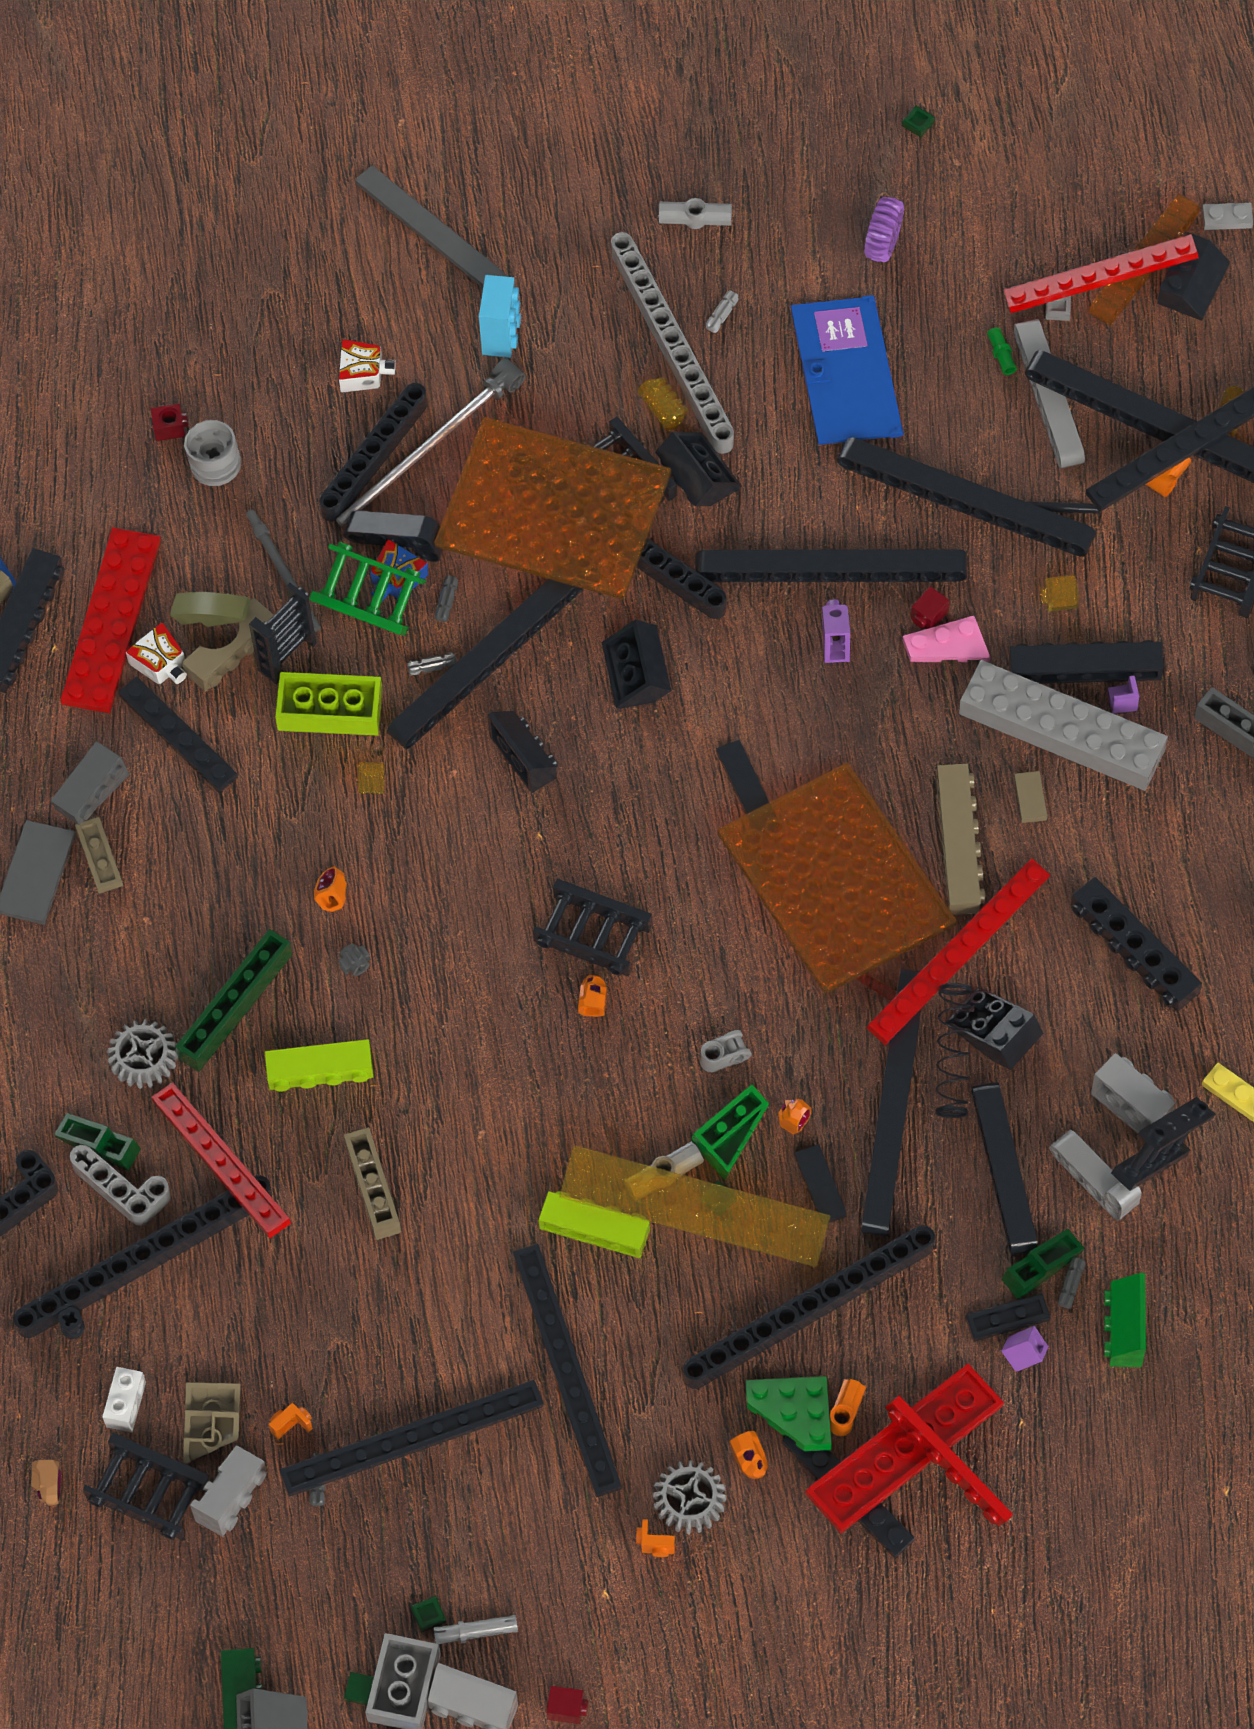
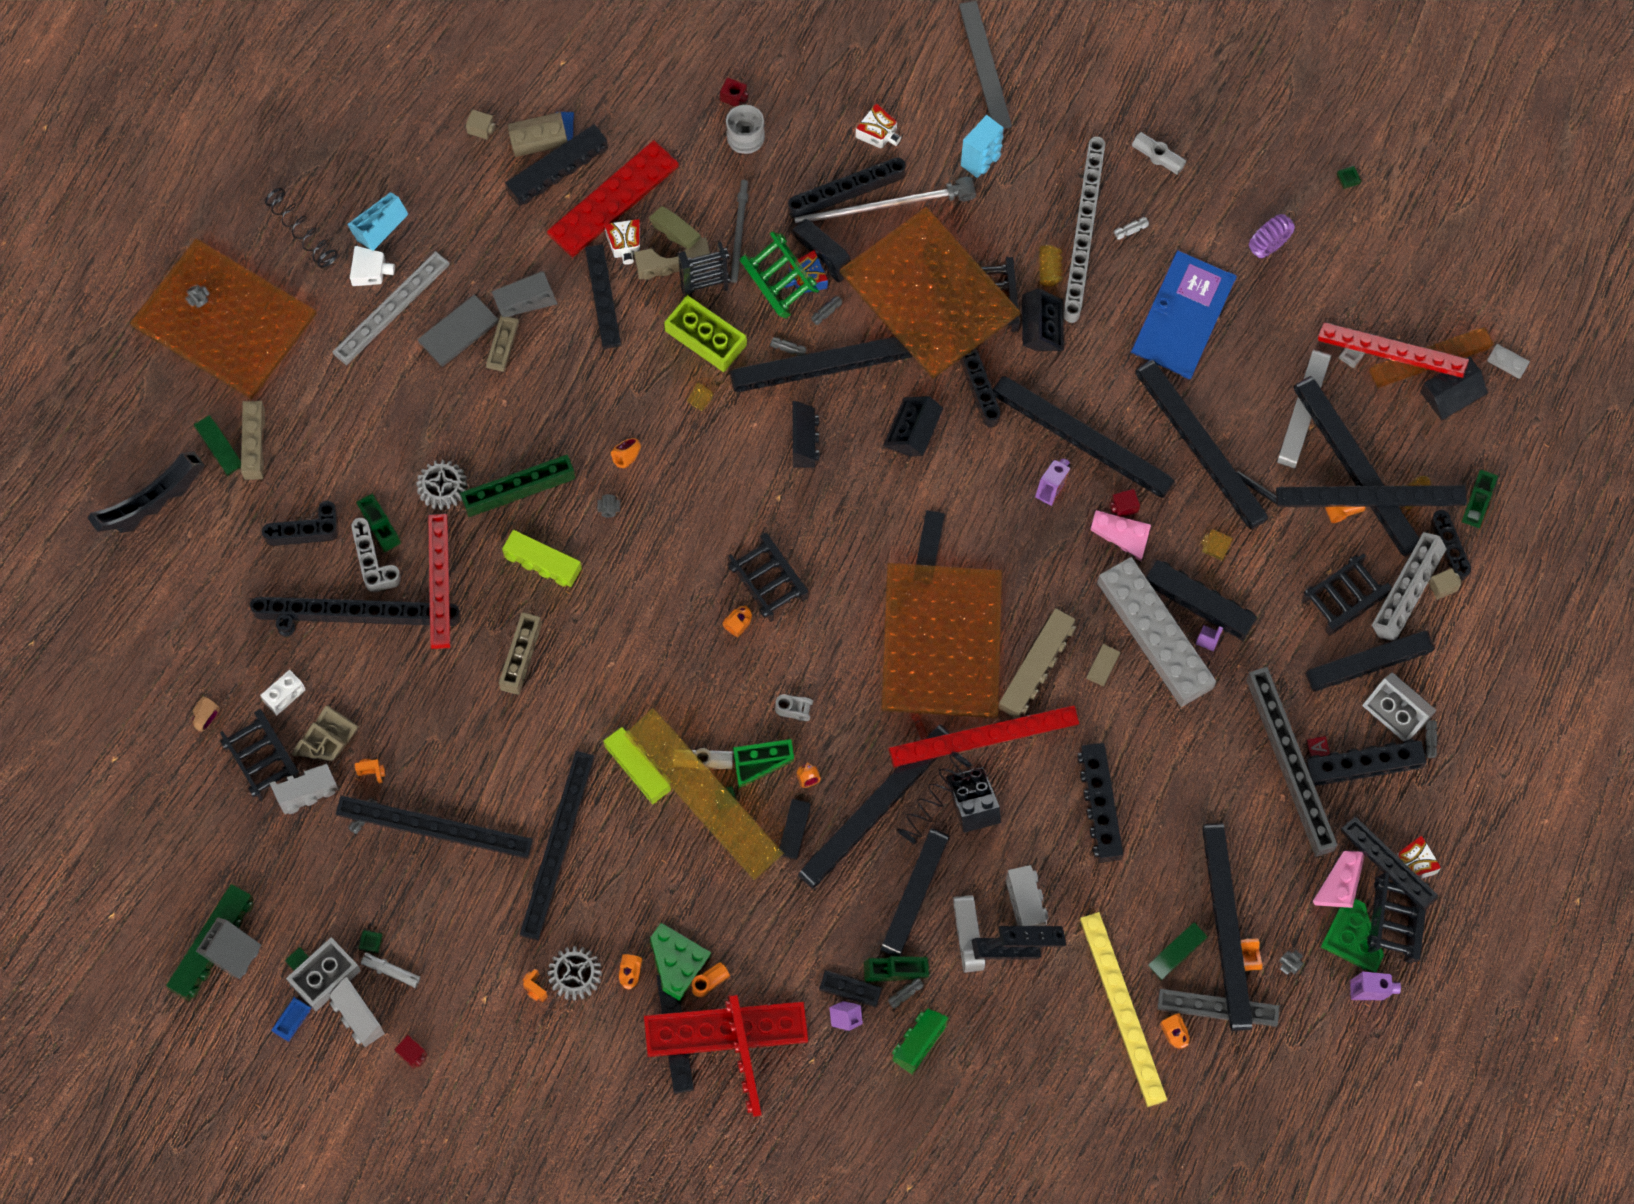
camera: 30 degrees right, 5 degrees up
black beam [683,1225,935,1389] -> none
green pin [987,327,1017,375] -> none

